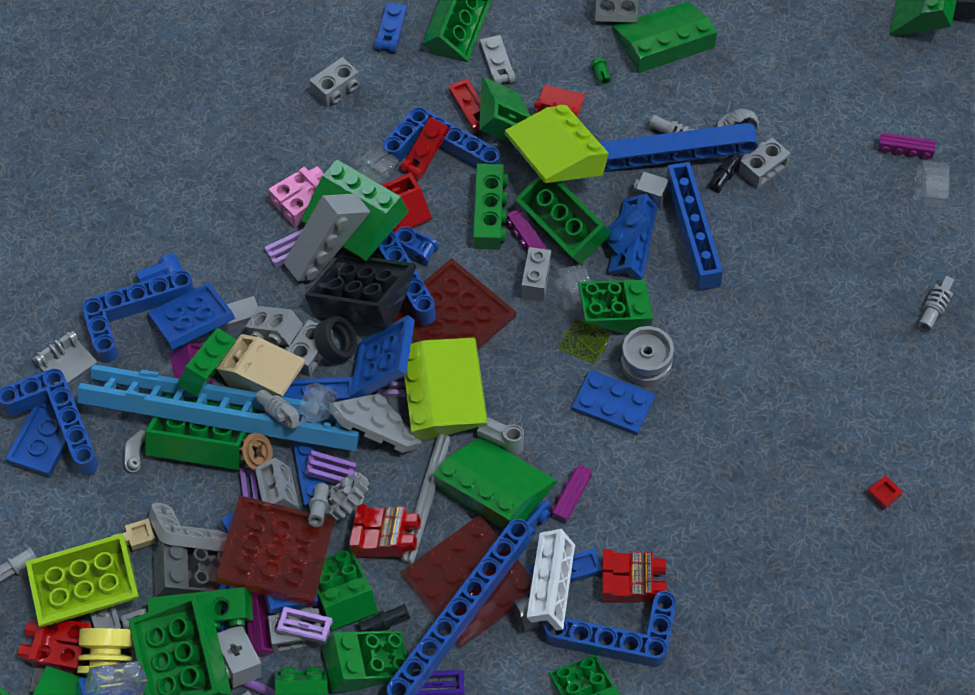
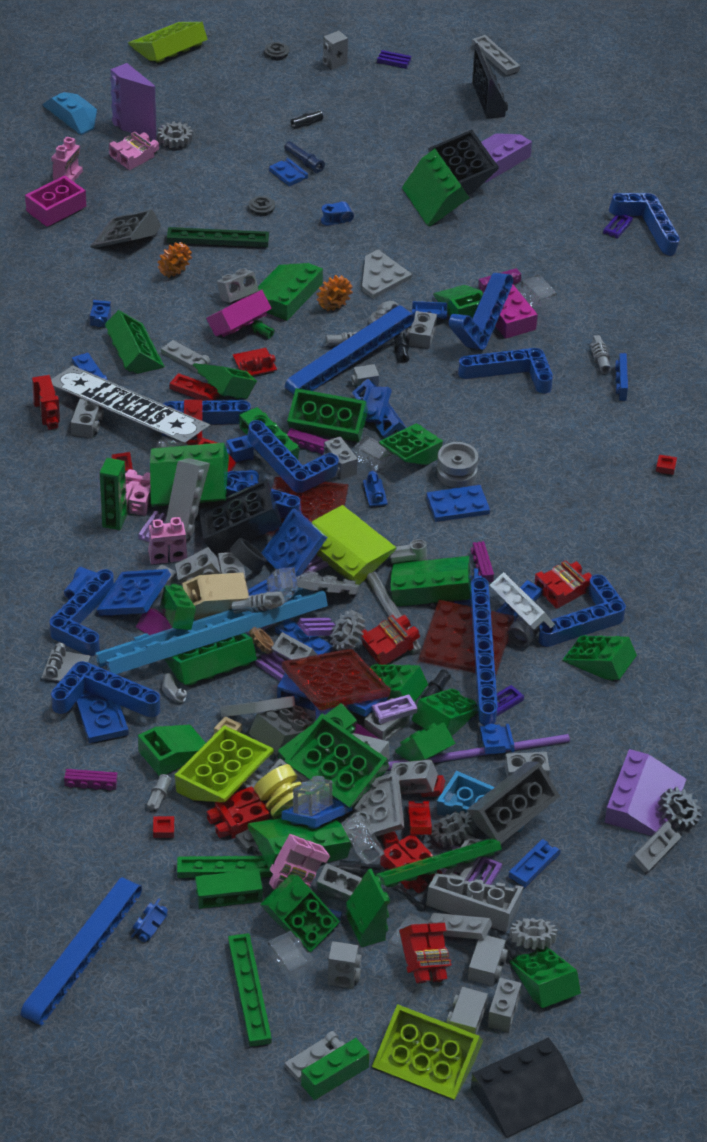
camera: 40 degrees left, 15 degrees down
light grey pin [308,483,330,527] -> none
lime slope [504,105,609,183] -> none
clear neon green piece [558,319,611,365] -> none
blue brick [667,162,723,290] -> none
none -> red hips [32,375,60,430]
none -> sticker [51,366,210,443]
none -> green brick [100,458,127,530]
none -> red plate [111,452,133,471]
none -> green slope [138,725,206,776]
none -> bright pink hips [148,517,187,564]
none -> dark pink brick [206,290,272,337]
none -> blue brick [226,435,254,462]
none -> blue beam [247,420,339,493]
none -> orange gear [317,275,353,311]
none -> light grey plate [362,250,412,299]
none -> blue hinge [363,471,388,507]
none -> blue hinge [412,301,447,319]
none -> green slope [433,285,483,319]
none -> blue beam [449,273,513,350]
none -> blue beam [458,348,553,394]
none -> dark pink brick [483,285,538,339]
none -> blue plate [615,353,628,401]

